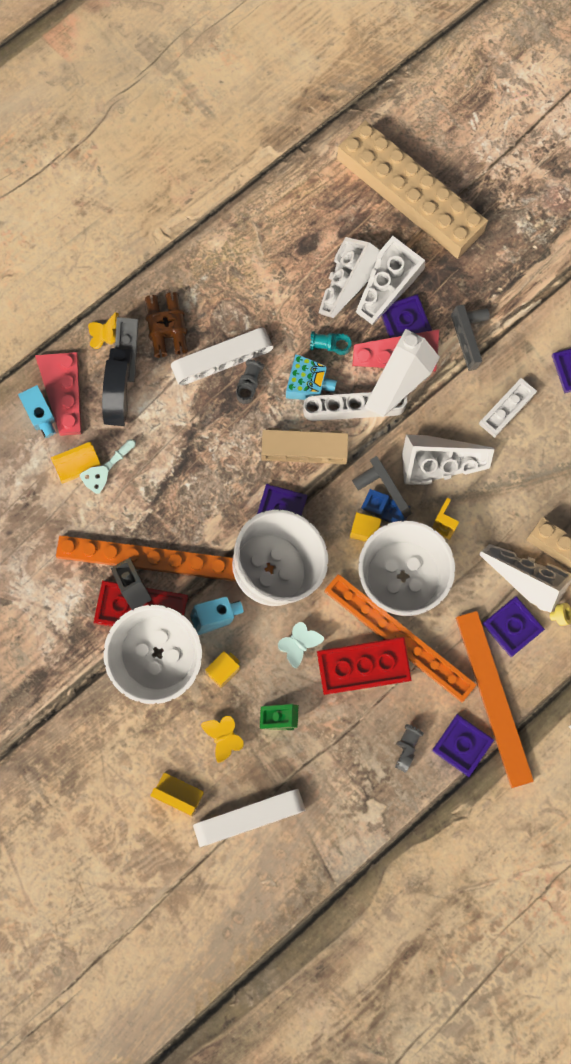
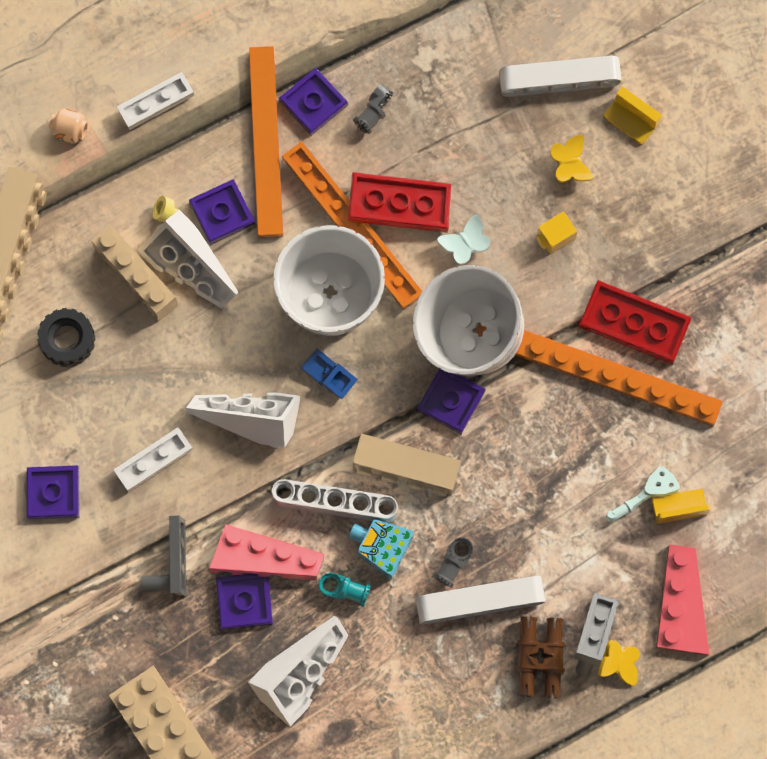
camera: 165 degrees left, 0 degrees up
medium azure torso [18,385,56,438] -> none
black arch [102,348,132,426] -> none
white piece [104,605,202,704] -> none
dark grey slope [111,558,152,610] -> none
medium azure torso [190,597,244,635] -> none
green slope [260,704,299,731] -> none
yellow brick [350,512,383,542] -> none
dark grey piece [352,456,413,518] -> none
white wedge [356,236,425,325] -> none
white wedge [364,329,440,417] -> none
yellow panel [432,497,459,540] -> none

